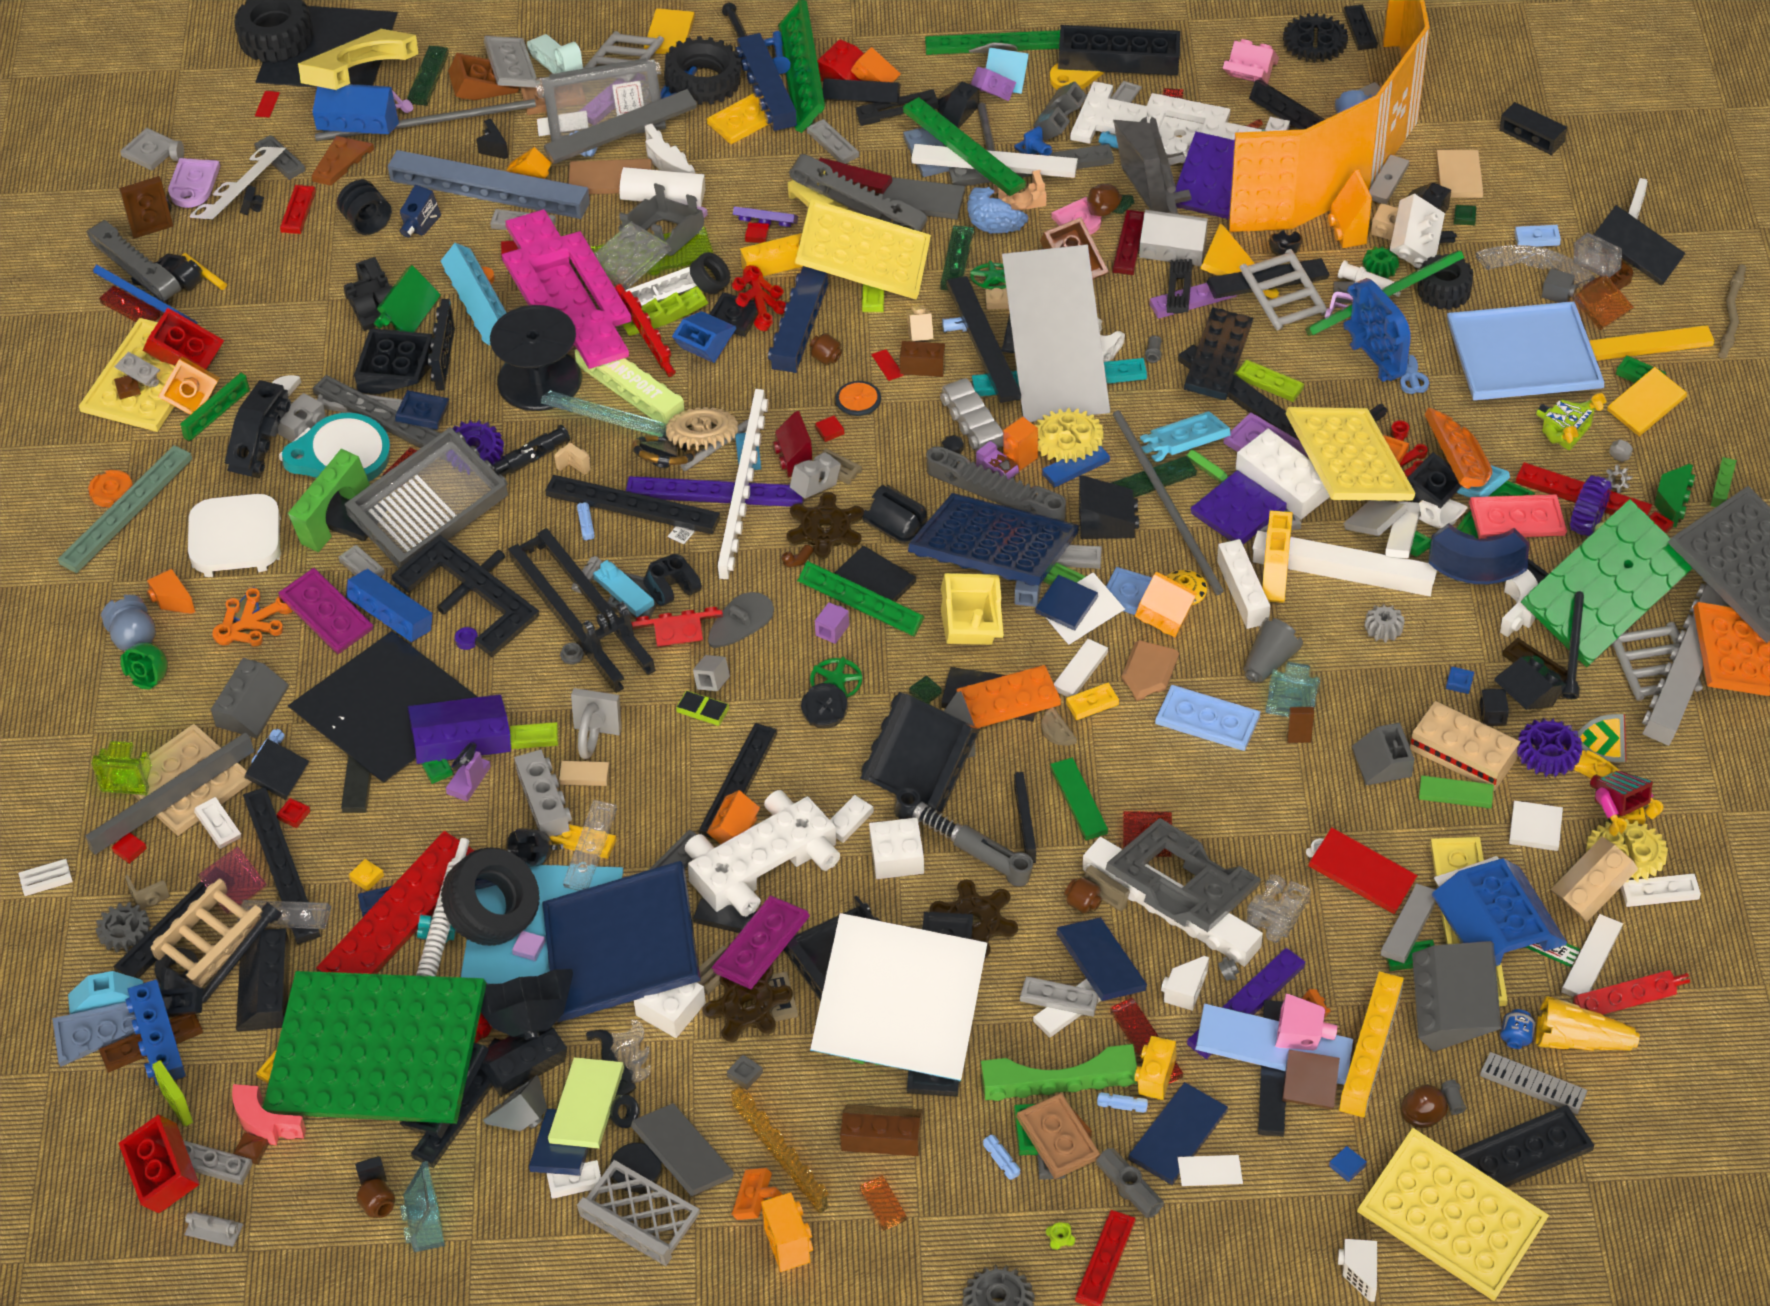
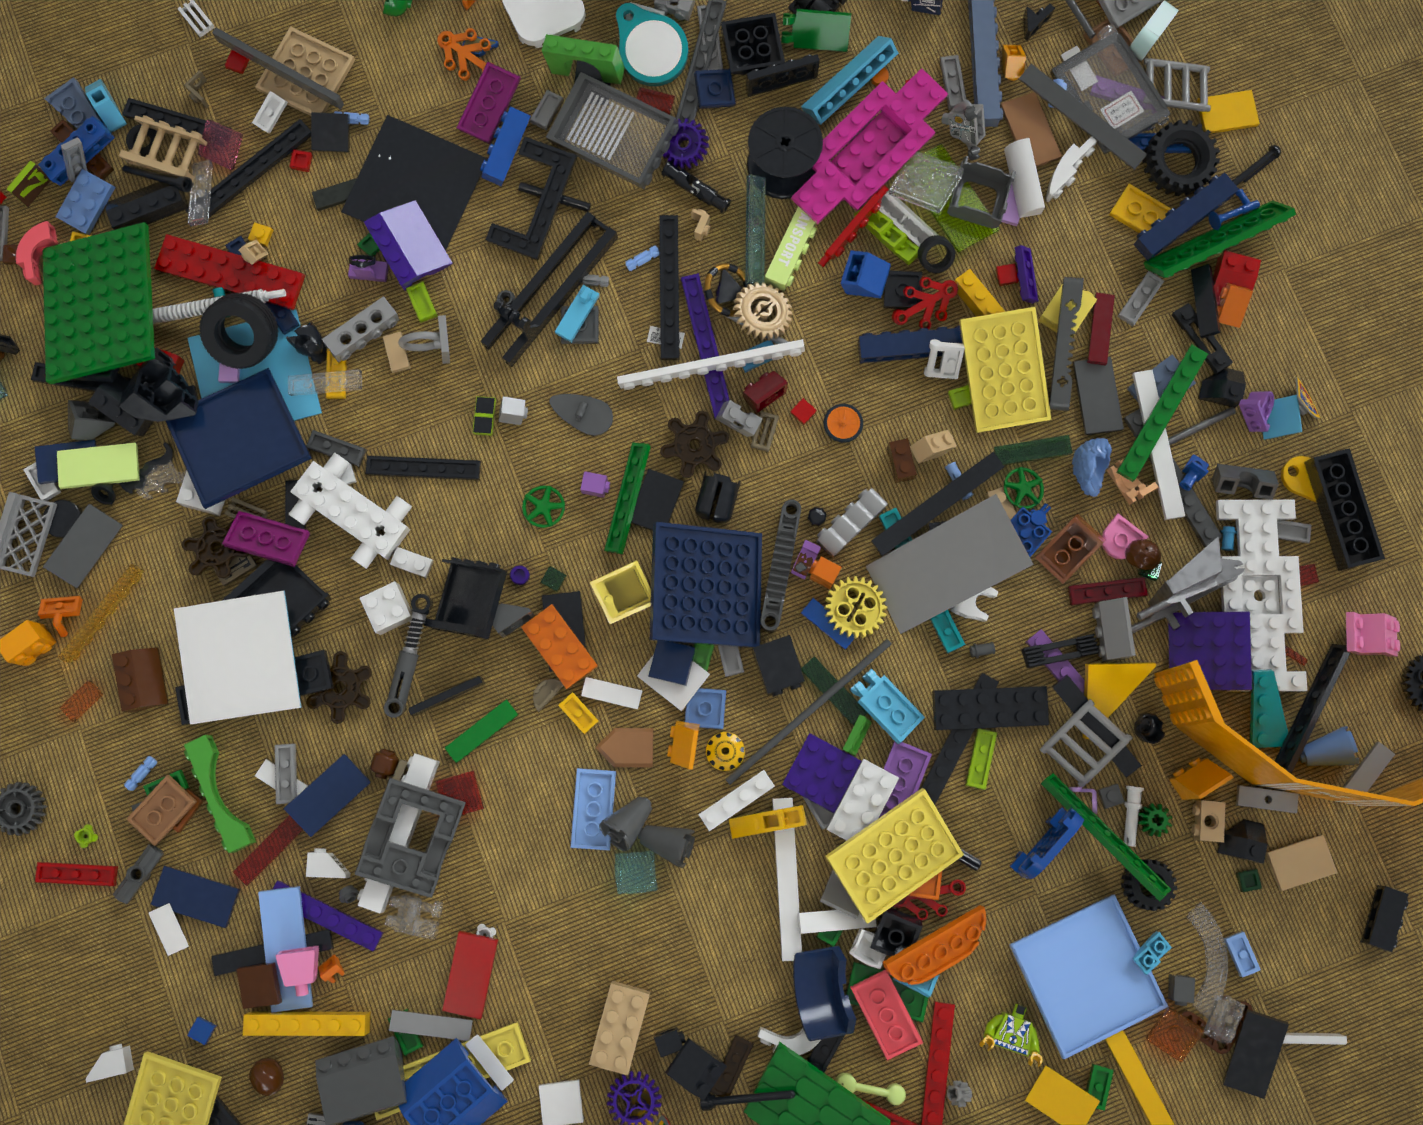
camera: 70 degrees right, 30 degrees up
clear neon green panel [91,741,152,795] -> none
dark grey gear [95,902,151,953] -> none
black wing [160,967,204,1016] -> none
dark grey slope [211,658,289,739] -> none
dark purple tile [455,627,478,650] -> none
bracket [631,607,724,647] -> none
black piece [643,554,702,606] -> none
orange brick [707,790,760,844] -> none
dark grey plate [727,1055,763,1090] -> none
reddish brown arm [781,545,814,568] -> none
black tile [801,683,848,728] -> none
reddish brown head [810,333,843,365] -> none
red sticker [871,349,904,381] -> none
green tile [925,30,1060,55] -> none
light blue axle [1097,1092,1148,1113] -> none
yellow brick [1135,1036,1176,1100] -> none
reddish brown tile [1287,707,1314,743] -> none
dark grey slope [1352,723,1414,786] -> none
light grey gear [1364,603,1405,643] -> none
white piece [1390,194,1457,269] -> none
medium blue piece [1400,355,1429,394] -> none
bright green tile [1419,776,1494,808] -> none
dark grey pin [1441,1080,1467,1115] -> none
blue tile [1446,666,1474,694] -> none
dark purple gear [1570,475,1612,536] -> none
light grey tile [1609,440,1633,462] -> none
none -> medium blue plate [56,169,116,235]
none -> light grey tile [61,137,88,182]
none -> tan plate [239,240,269,265]
none -> dark grey cone [599,797,652,851]
none -> white plate [924,339,965,379]
none -> light grey torso [942,100,986,161]
none -> medium azure slope [1133,931,1172,975]

